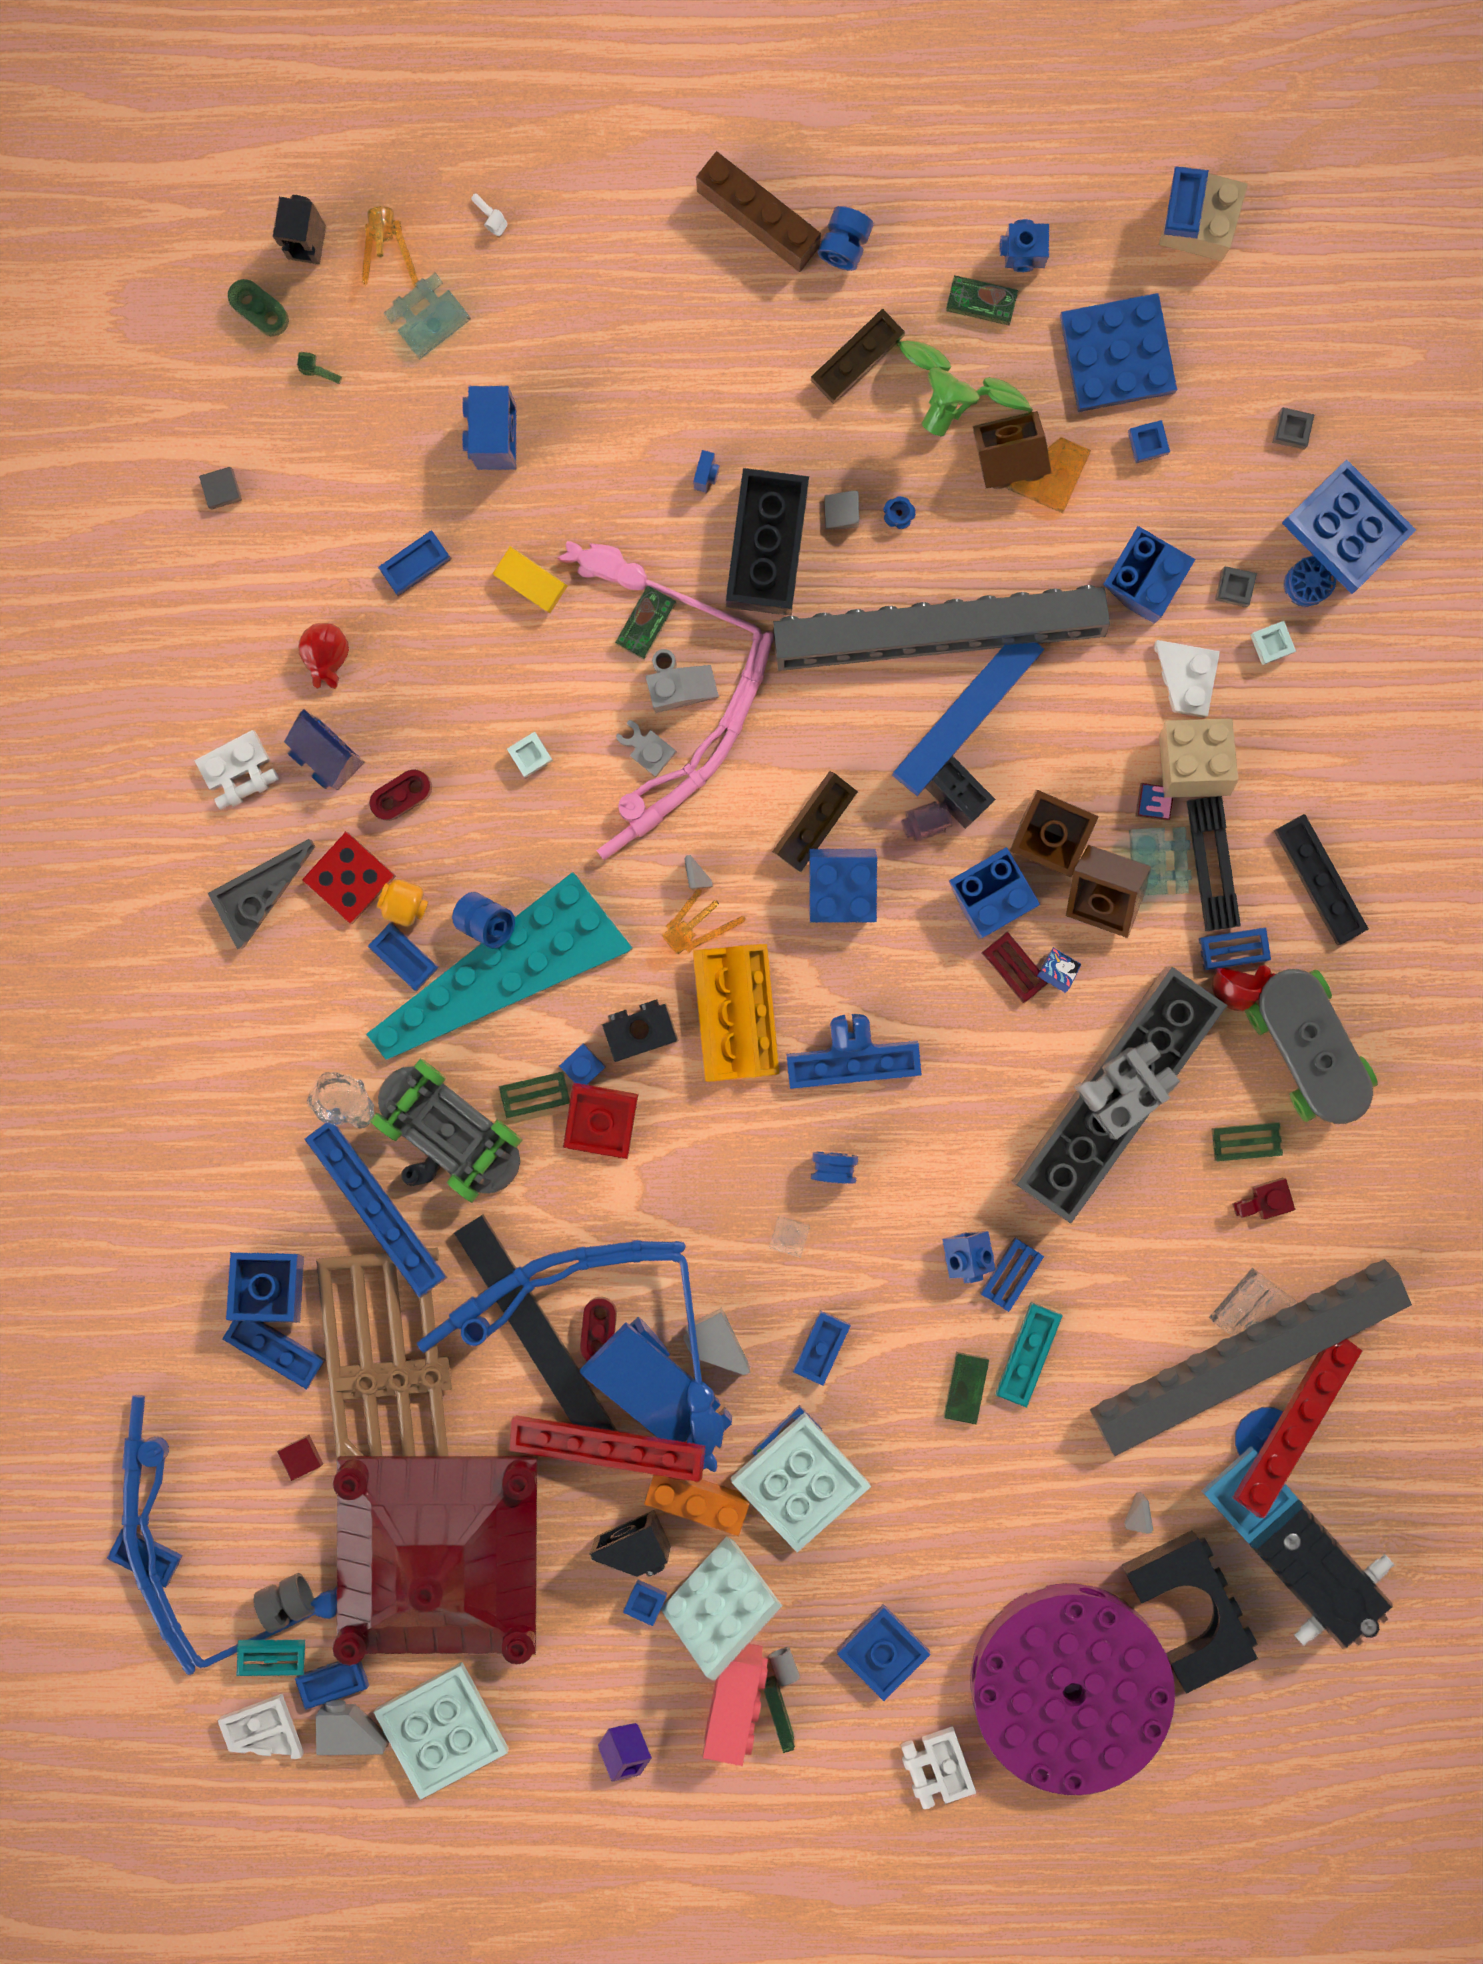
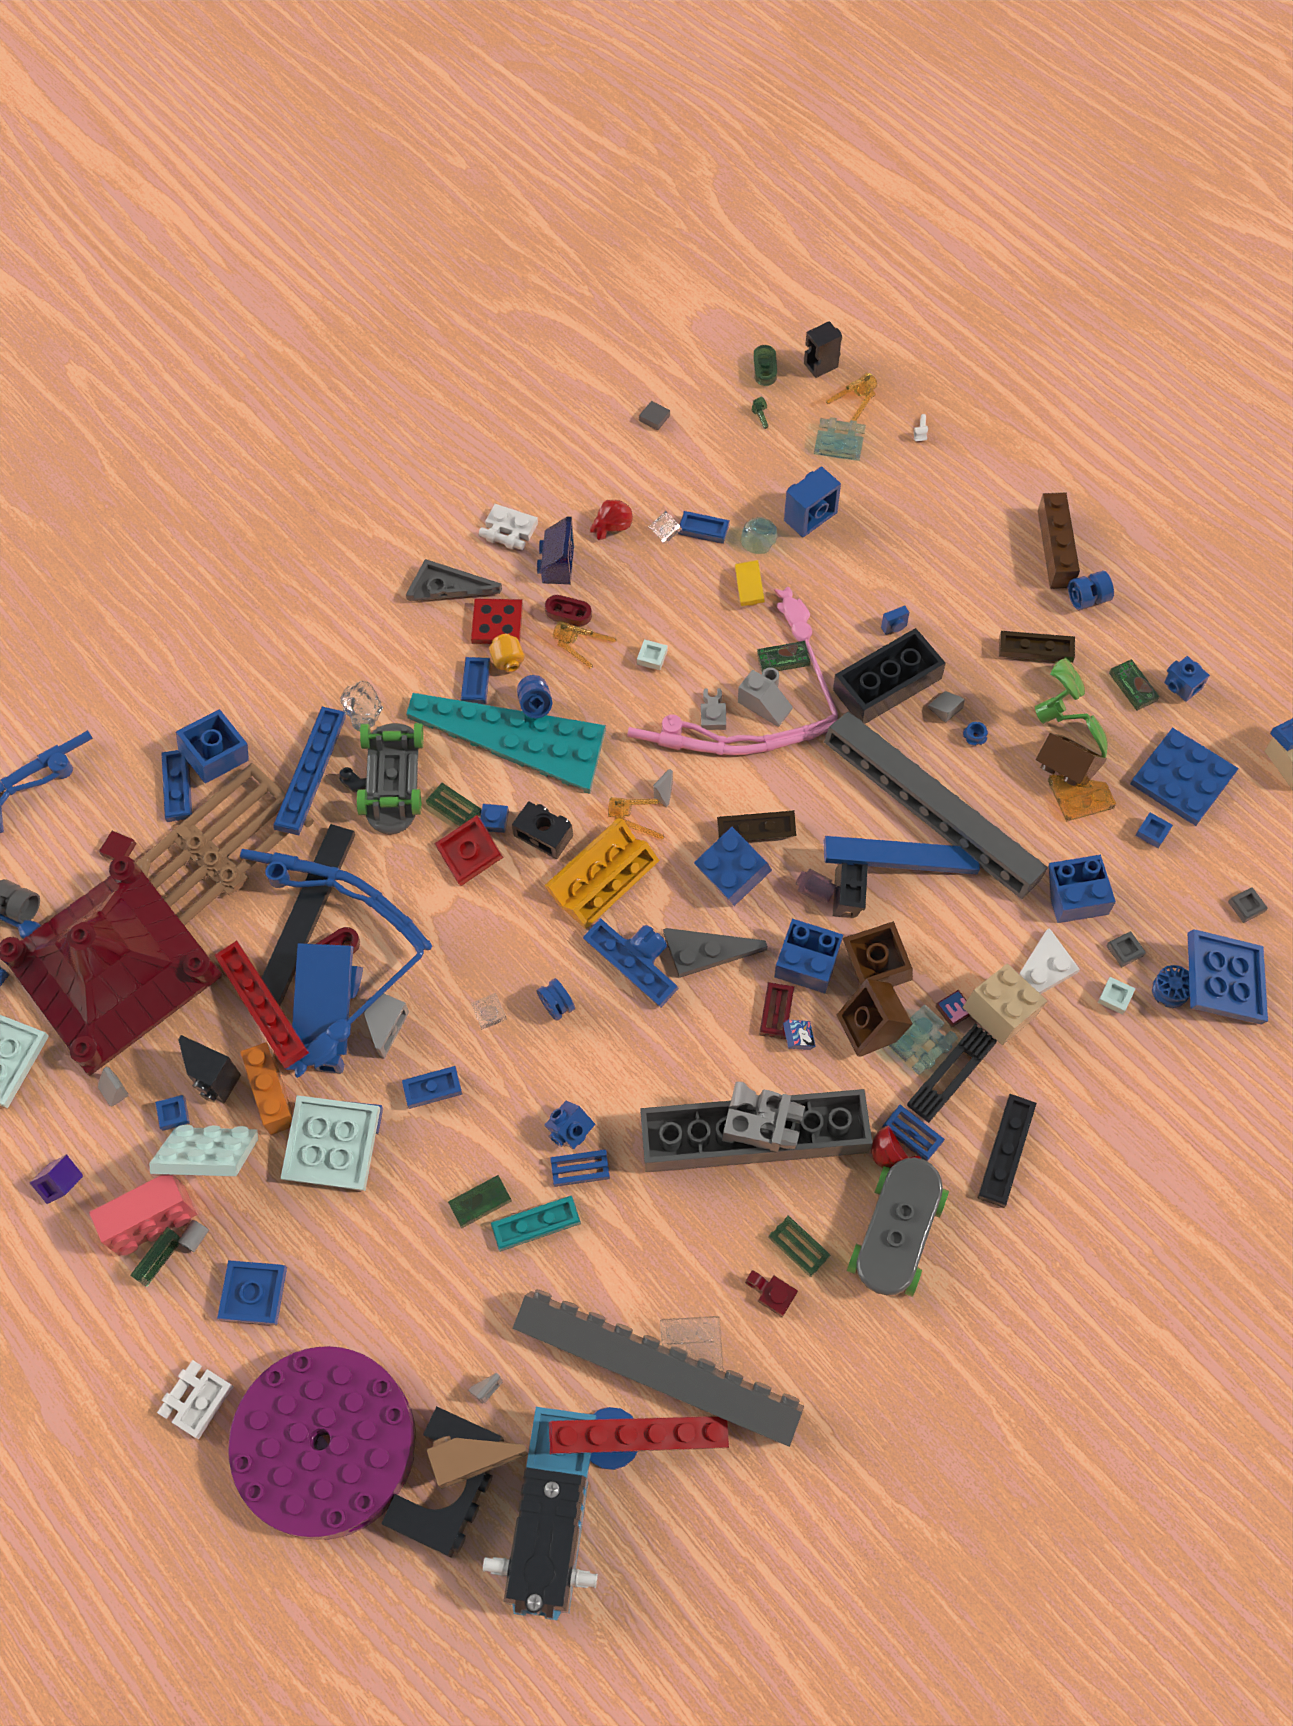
camera: 50 degrees right, 25 degrees down
none -> light grey slope [98,1067,128,1107]
none -> medium nougat slope [427,1436,528,1489]
none -> clear yellow plant [553,621,617,668]
none -> clear plate [649,511,682,544]
none -> dark grey wing [663,928,768,978]
none -> clear light blue hair [741,517,778,554]

